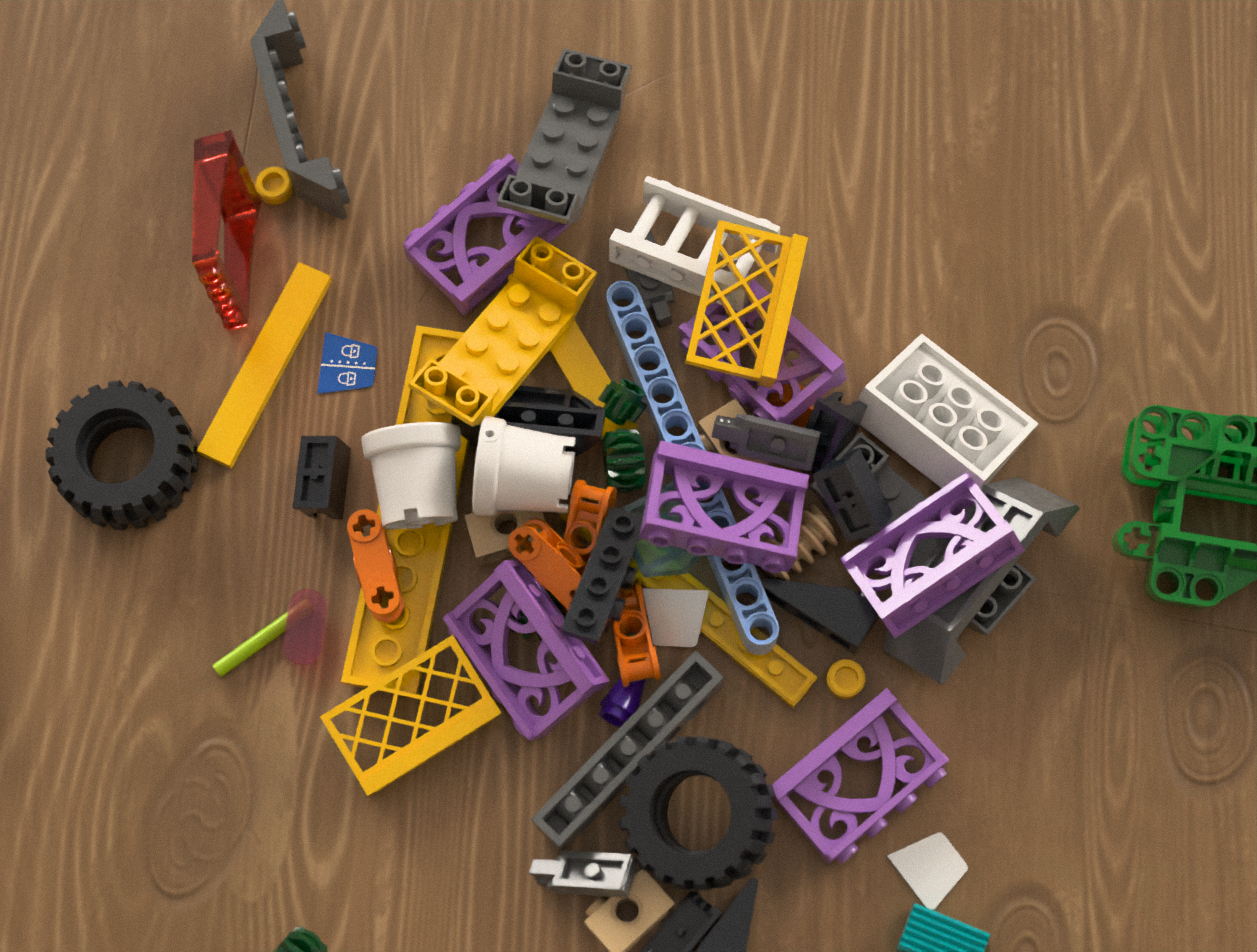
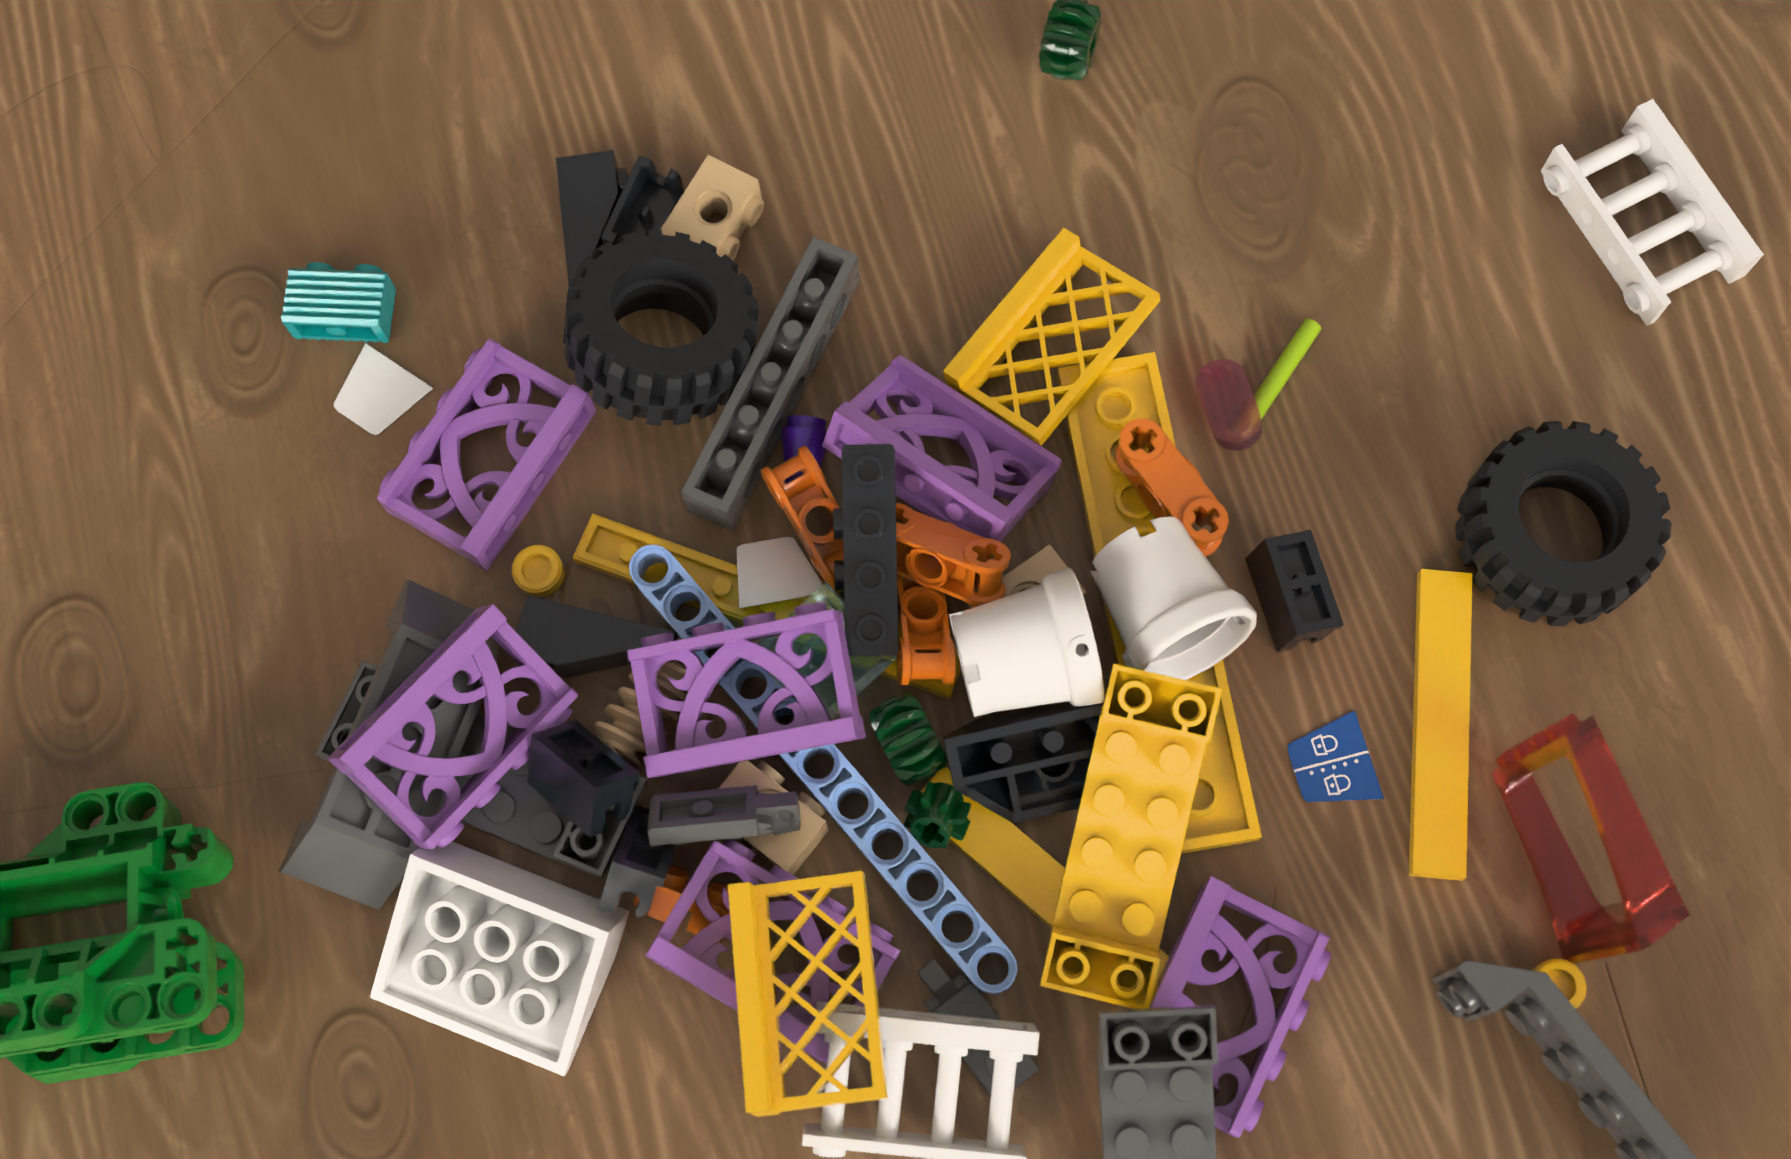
camera: 160 degrees right, 0 degrees up
hinge [529,850,638,898] -> none

